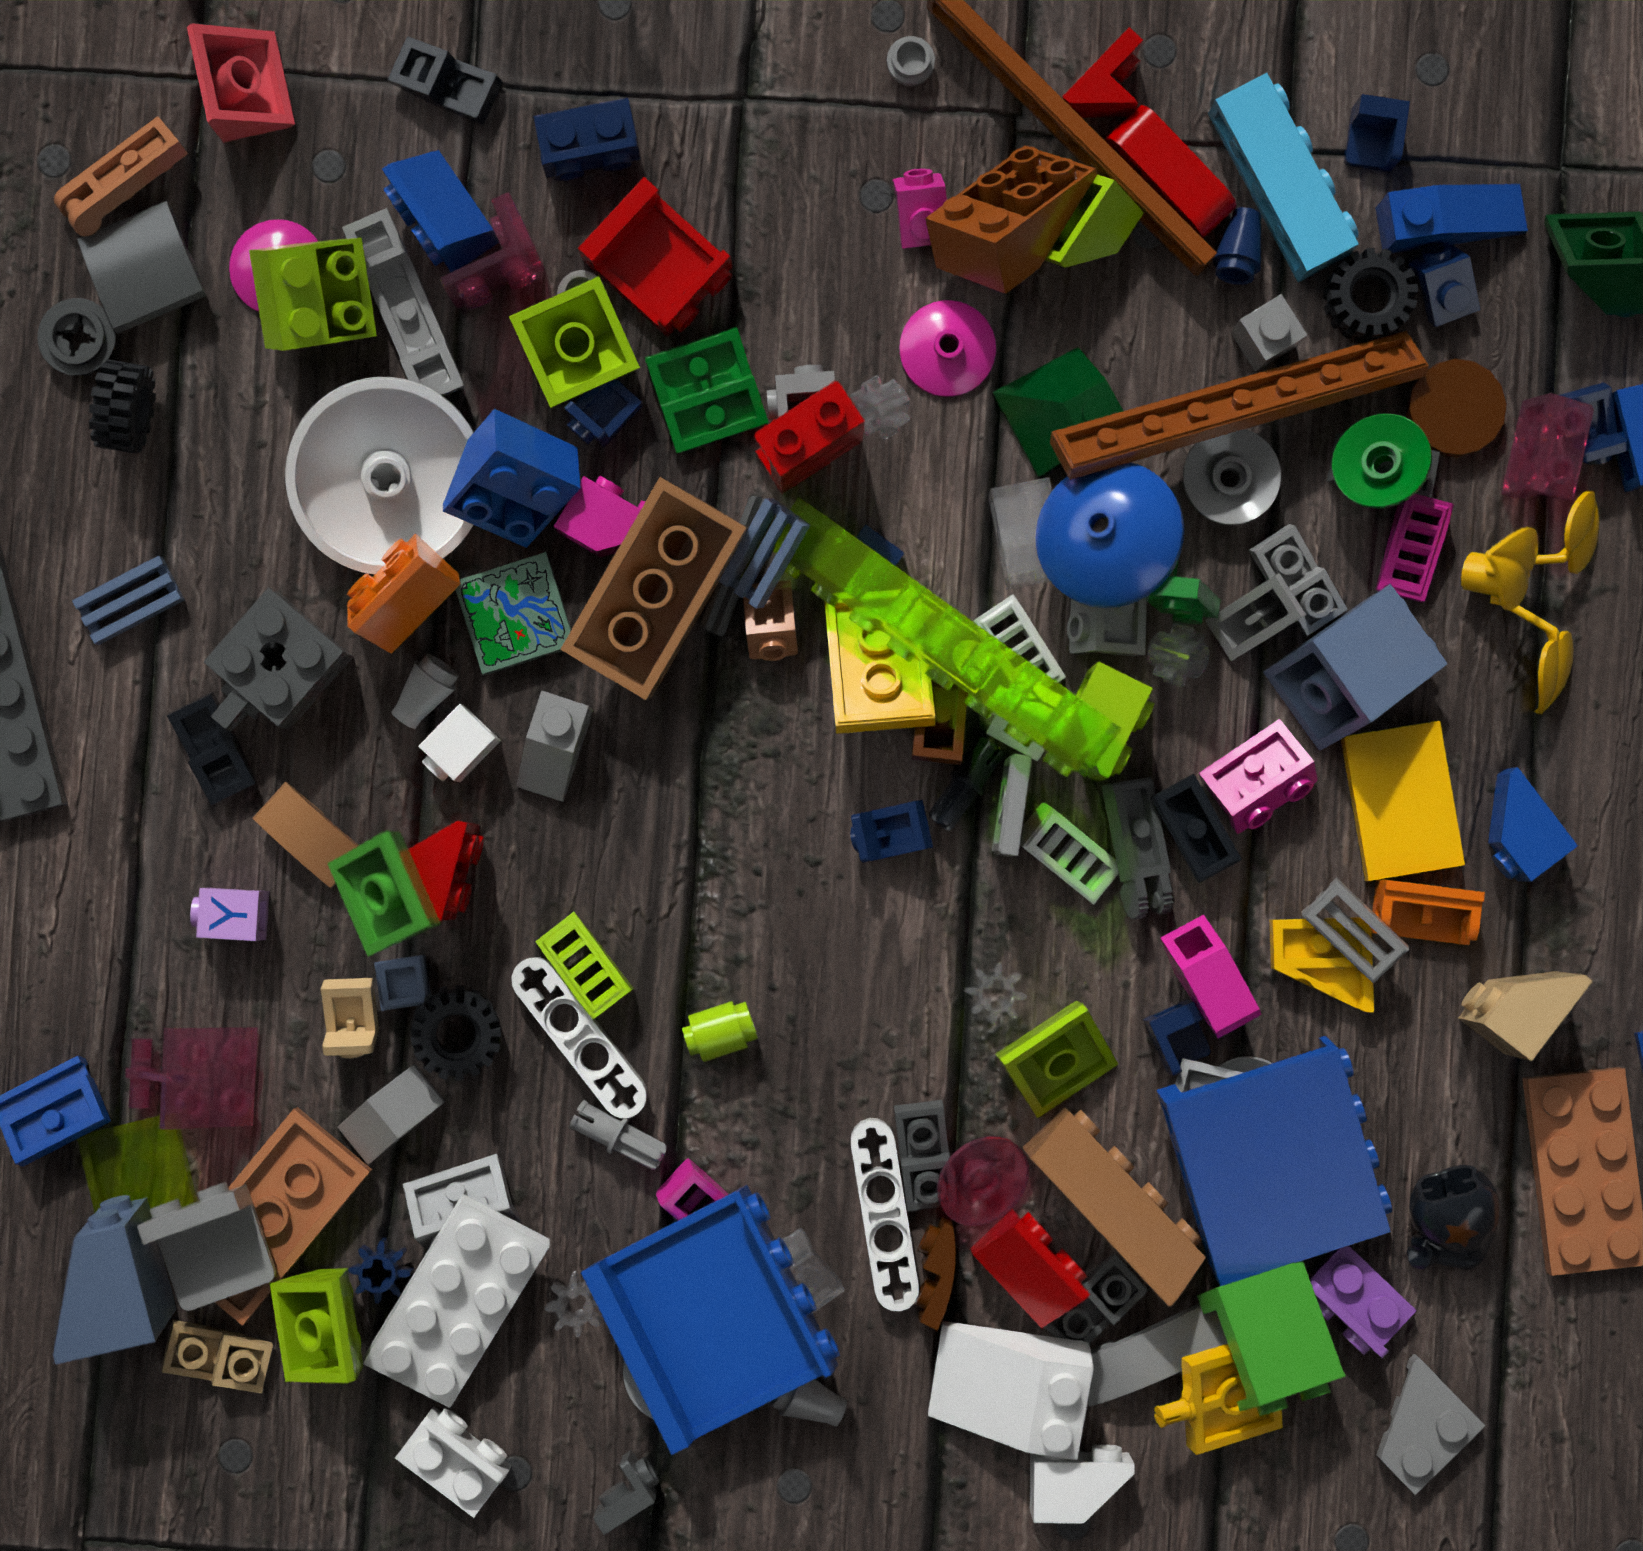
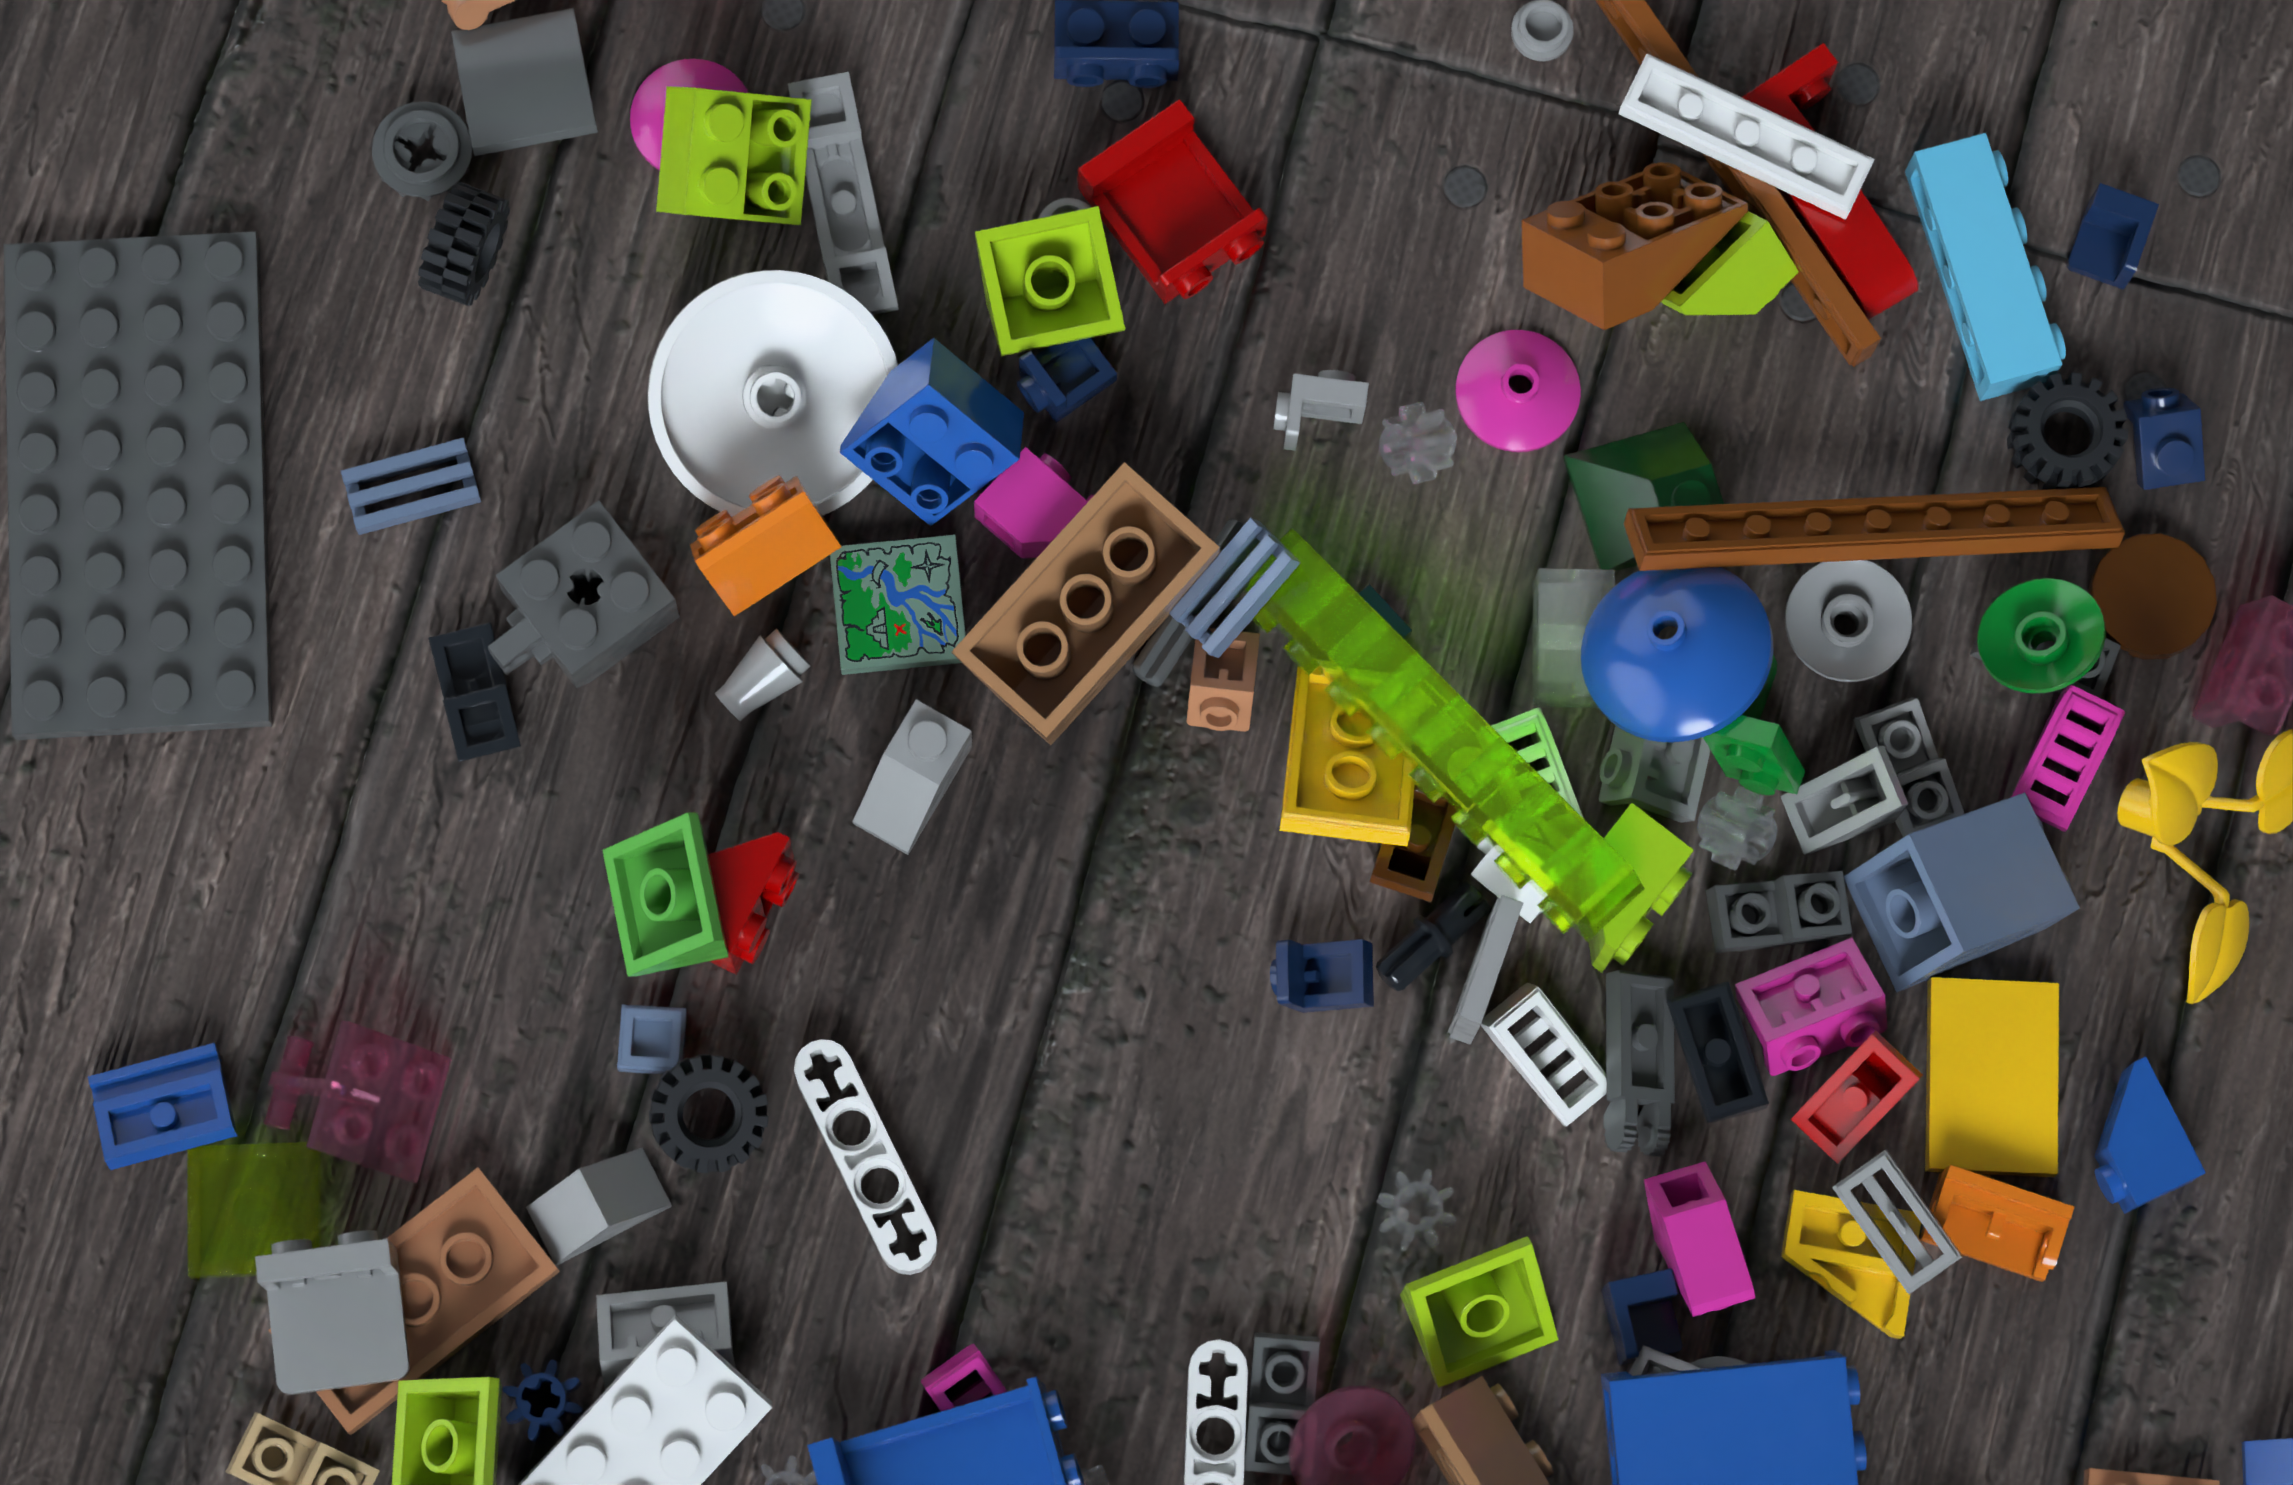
camera: 10 degrees right, 10 degrees down
sand blue slope [53,1195,177,1365] -> none
lavender brick [190,888,269,941] -> none
medium nougat slope [253,782,359,888] -> none
tan bracket [321,978,379,1059] -> none
blue slope [382,150,499,274] -> none
white brick [418,704,501,782] -> none
clear pink bracket [440,192,545,309] -> none
lime slope [535,911,634,1020] -> none
light grey axle [569,1100,667,1170] -> none
green slope [644,327,769,453] -> none
lime brick [682,1001,758,1062] -> none
red panel [755,381,865,494] -> none
dark pink bracket [893,168,947,249] -> none
dark blue cone [1213,207,1262,285] -> none
light grey brick [1230,294,1308,372] -> none
blue slope [1375,184,1528,253] -> none
tan slope [1458,971,1592,1061] -> none
none -> white tile [1618,54,1875,220]
none -> dark grey slope [1706,871,1852,953]
none -> red slope [1790,1030,1923,1164]

